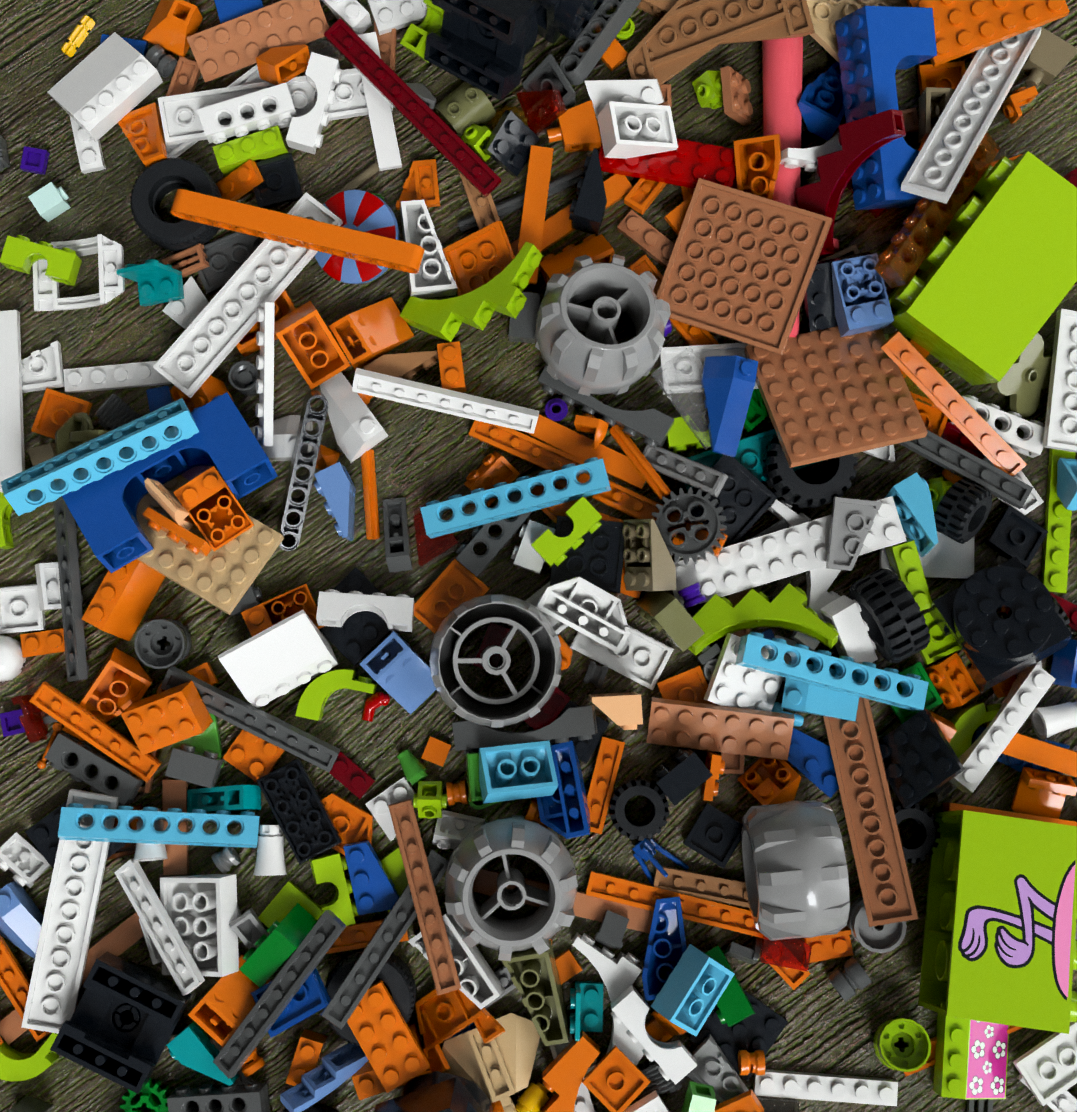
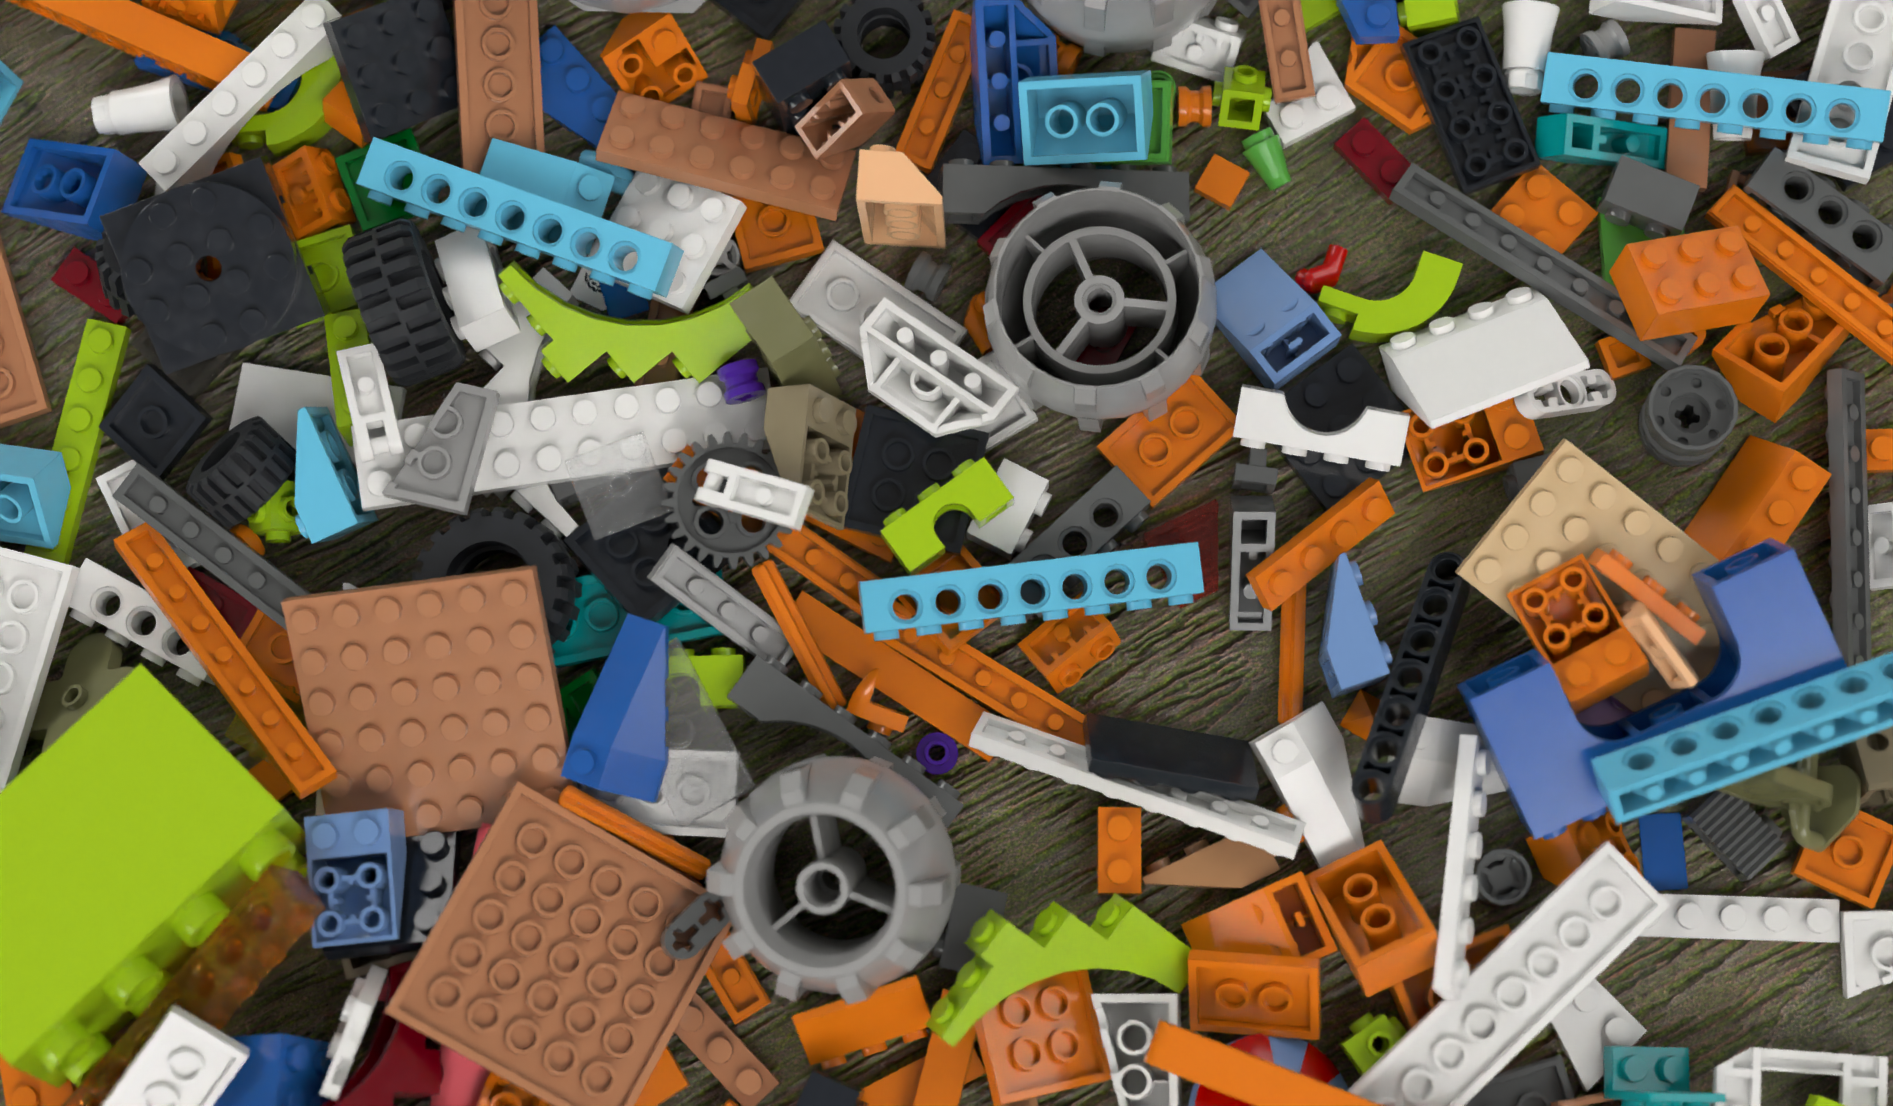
camera: 165 degrees left, 5 degrees down
none -> white wing [320,964,388,1100]
none -> white plate [336,343,404,463]
none -> orange axle [557,785,711,880]
none -> clear plate [564,431,673,540]
none -> dark grey beam [660,892,730,960]
none -> white plate [694,459,814,531]
none -> nougat torso [794,78,895,160]
none -> black tile [1083,712,1259,801]
none -> orange plate [1187,949,1321,1040]
none -> dark grey tile [1231,448,1278,494]
none -> orange plate [1246,477,1395,611]
none -> lime brick [1338,1012,1407,1077]
none -> white beam [1514,369,1616,420]

